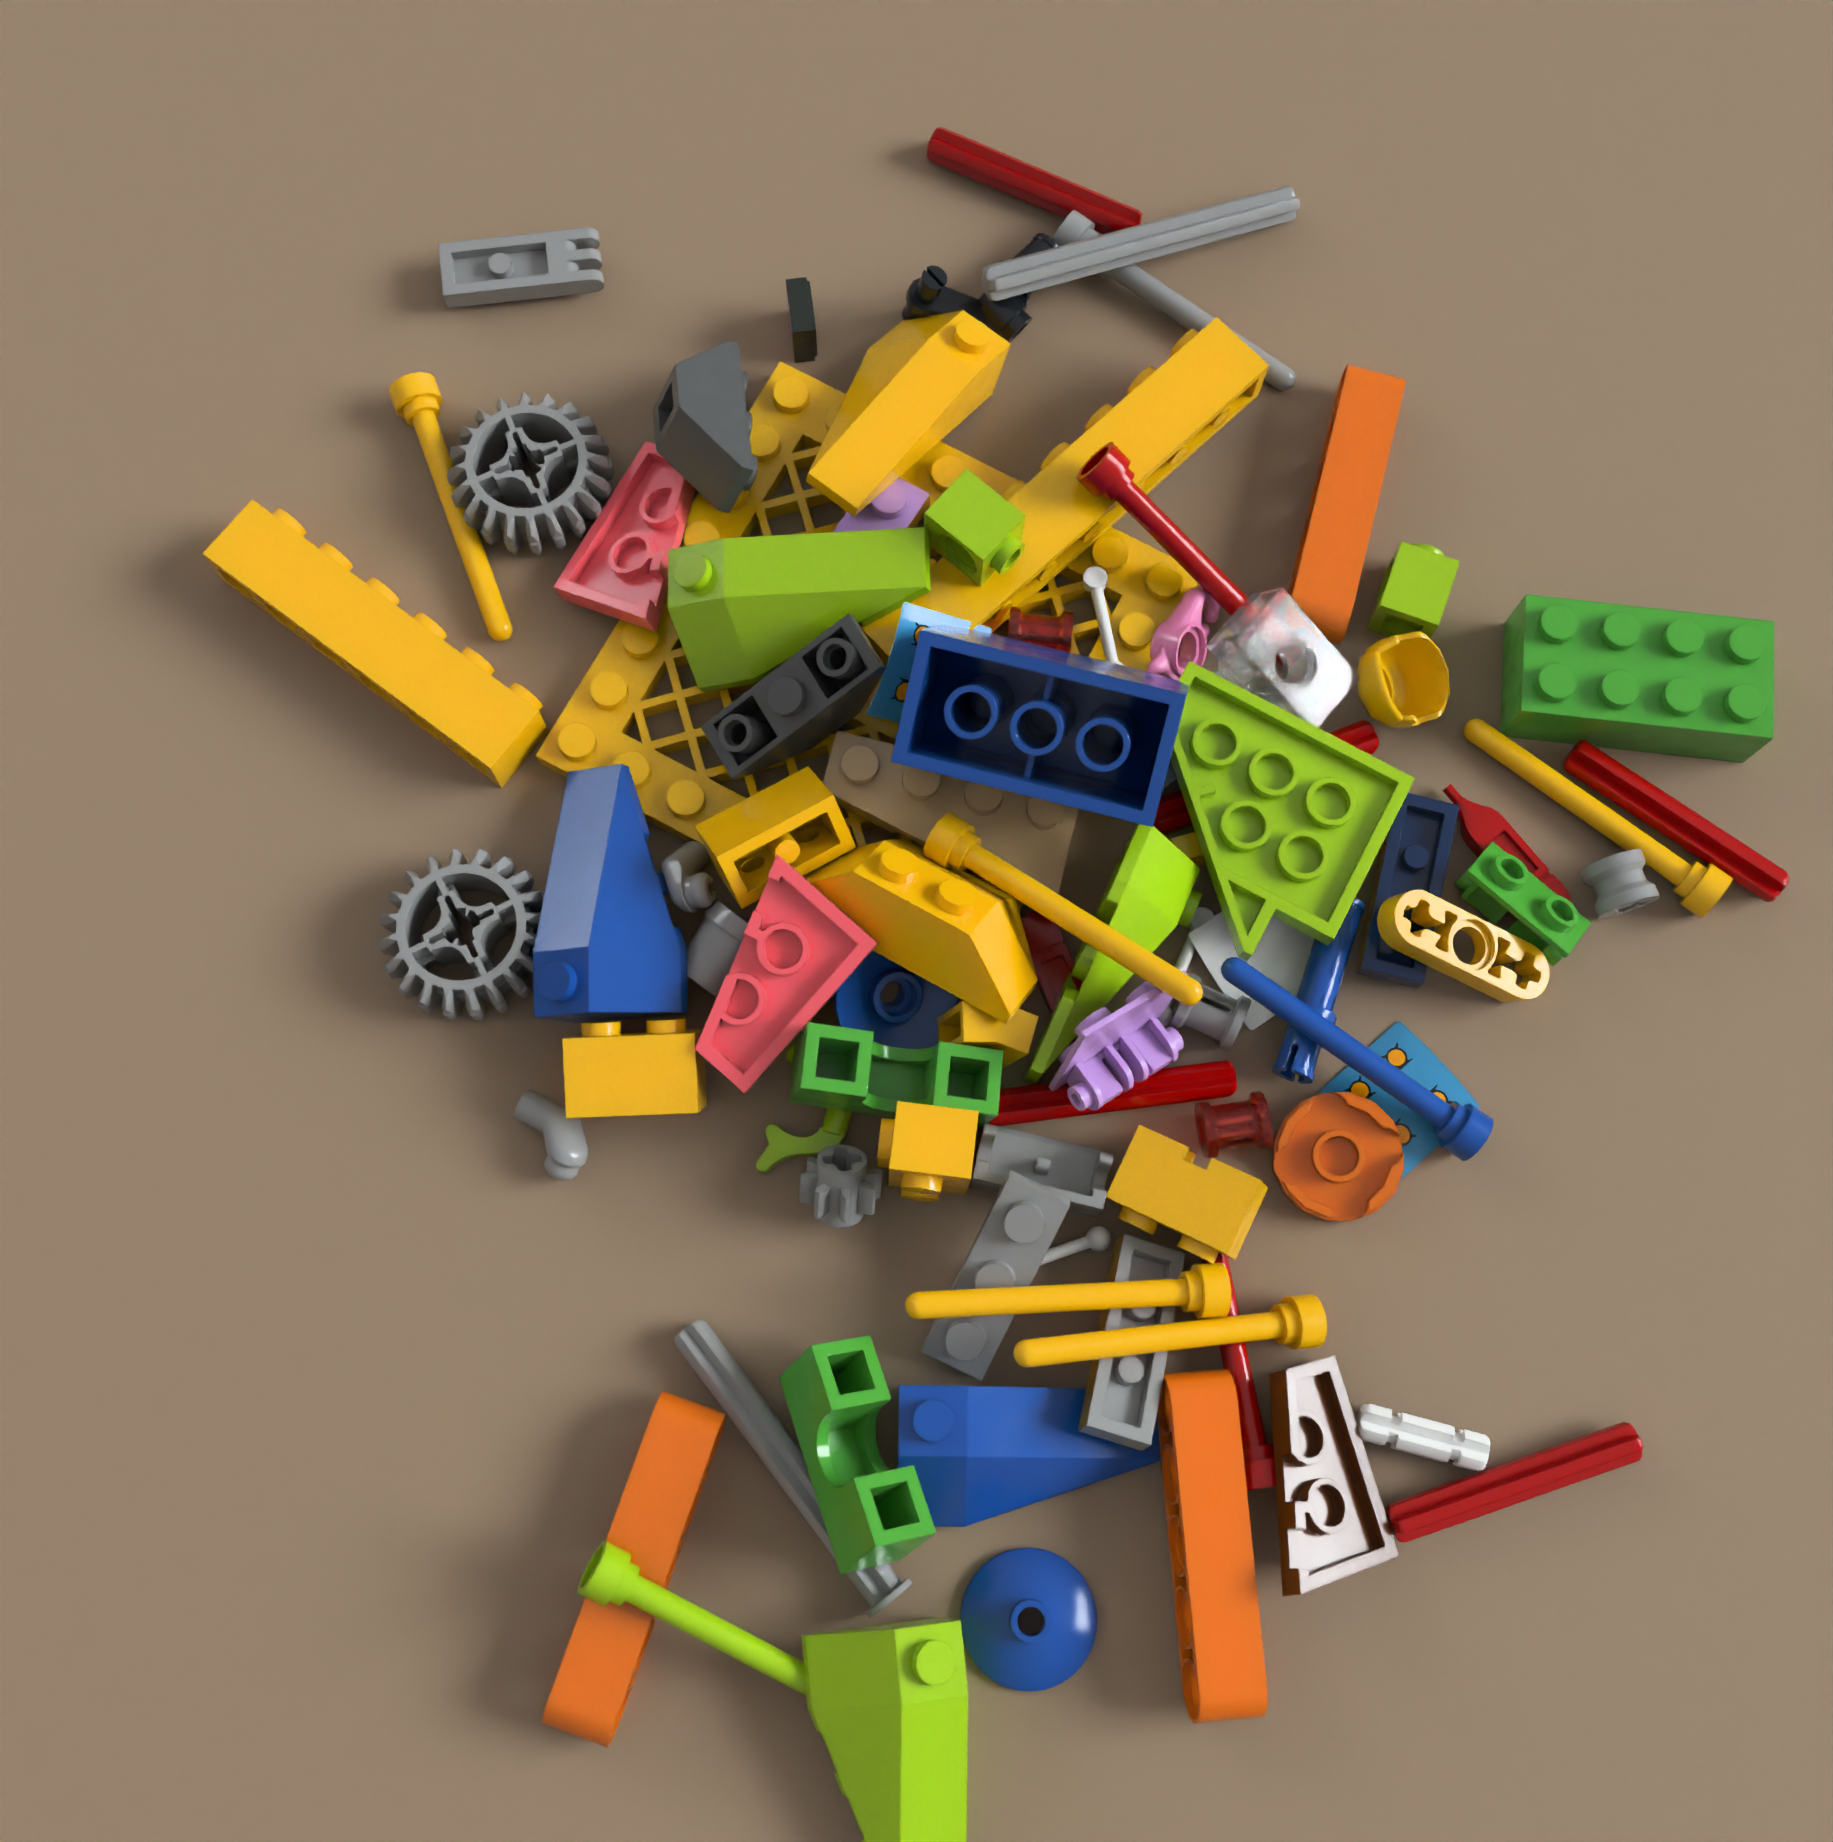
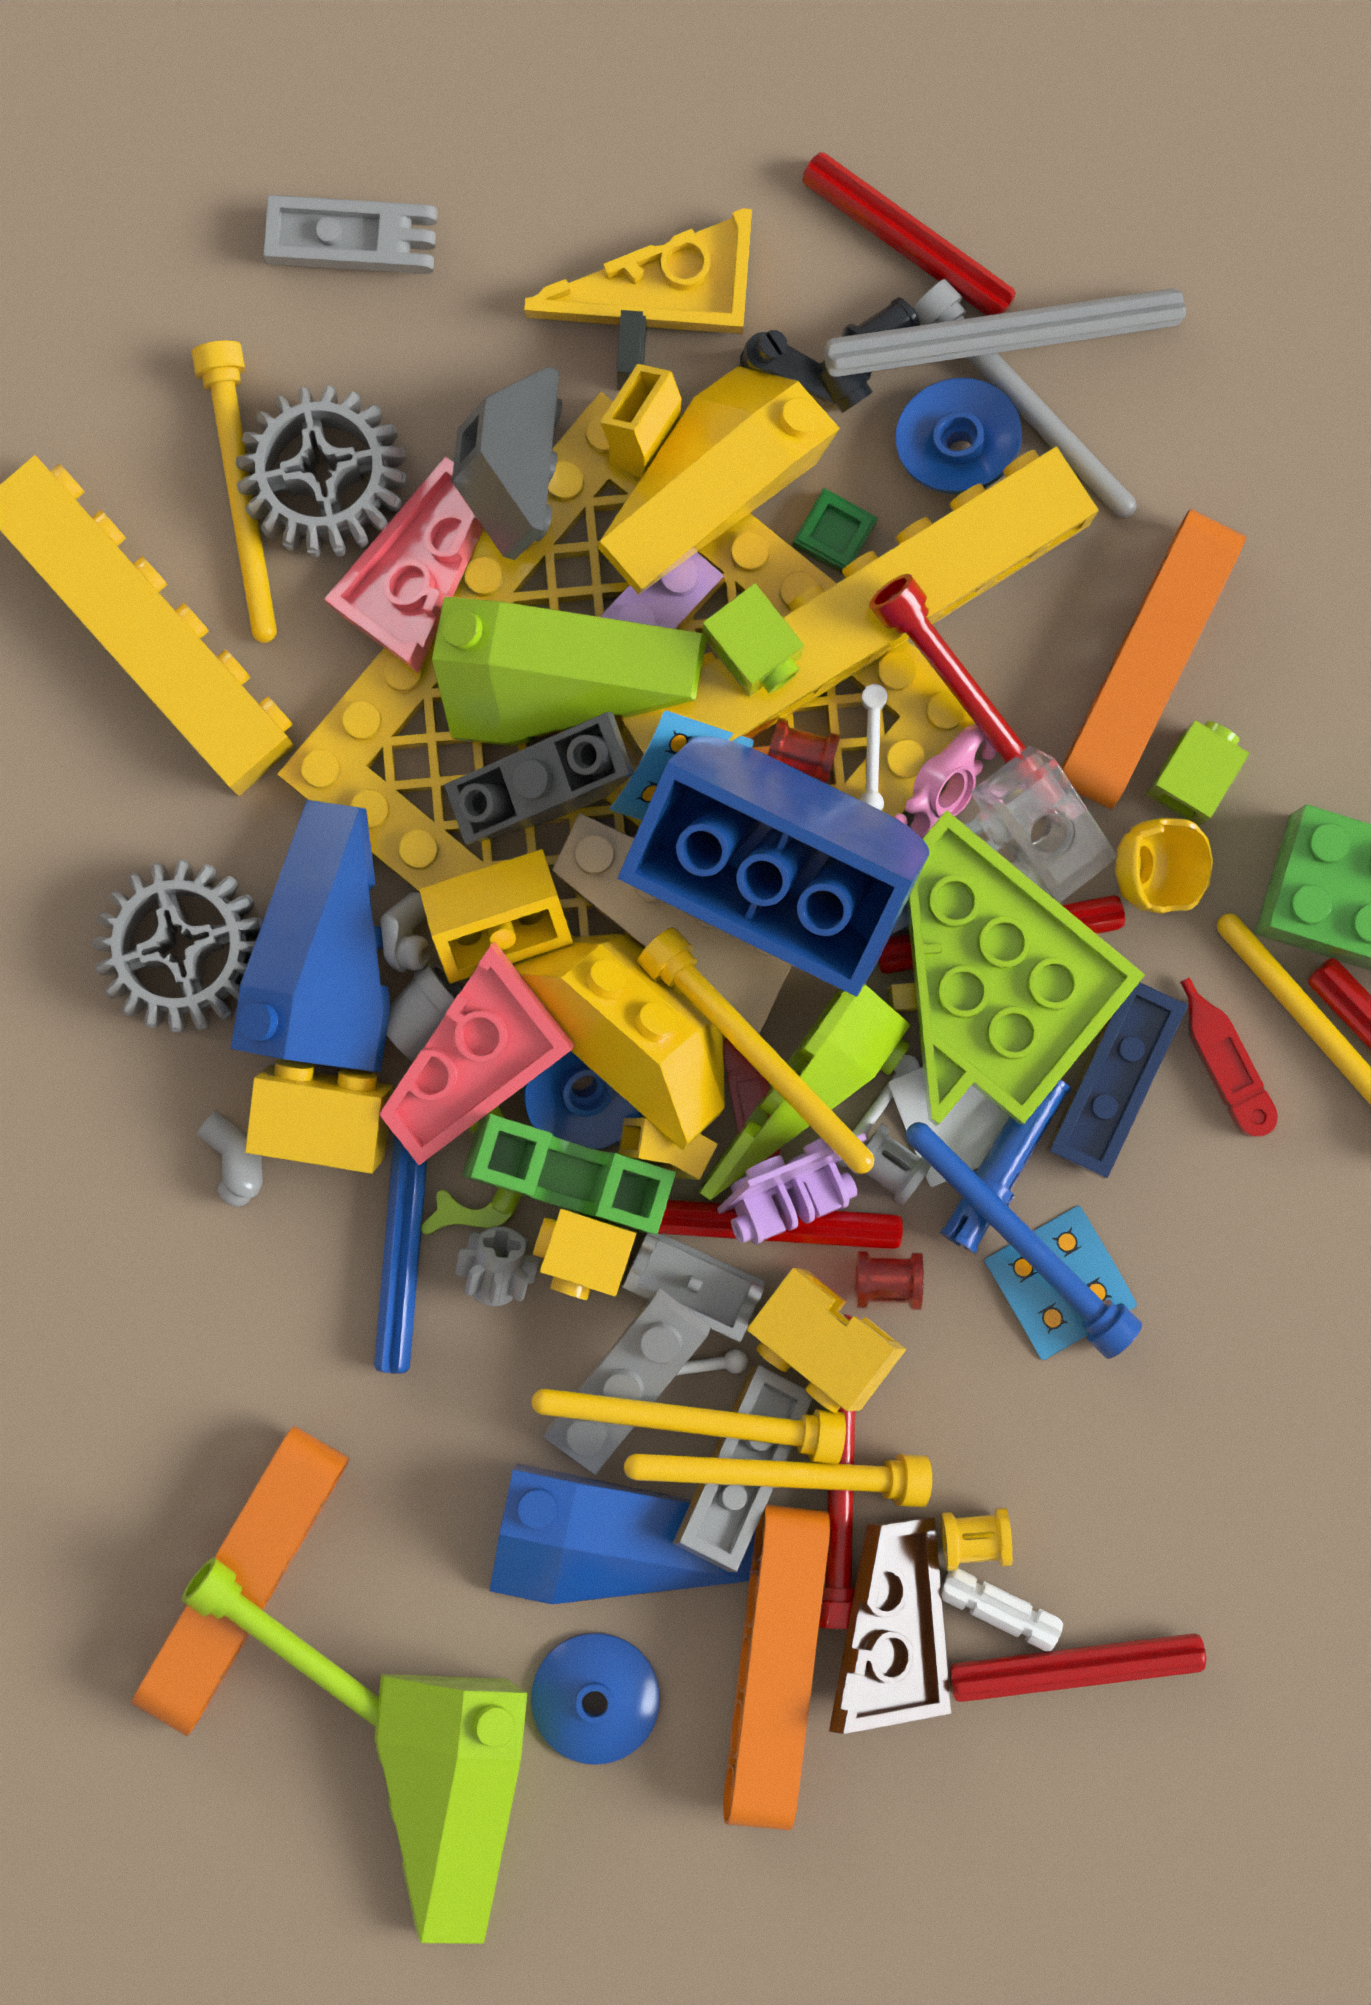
camera: 10 degrees right, 10 degrees up
light grey axle [674,1319,913,1619] -> none
bright green arch [779,1335,936,1575] -> none
orange tile [1272,1092,1404,1221] -> none
yellow beam [1377,890,1549,1003] -> none
bright green hinge [1454,841,1591,966] -> none
light grey wheel [1580,849,1660,919] -> none
none -> blue axle [374,1134,428,1374]
none -> yellow wing [524,208,752,334]
none -> yellow piece [600,364,682,478]
none -> green tile [792,488,878,574]
none -> blue dish [895,378,1022,494]
none -> yellow bush [940,1508,1013,1571]

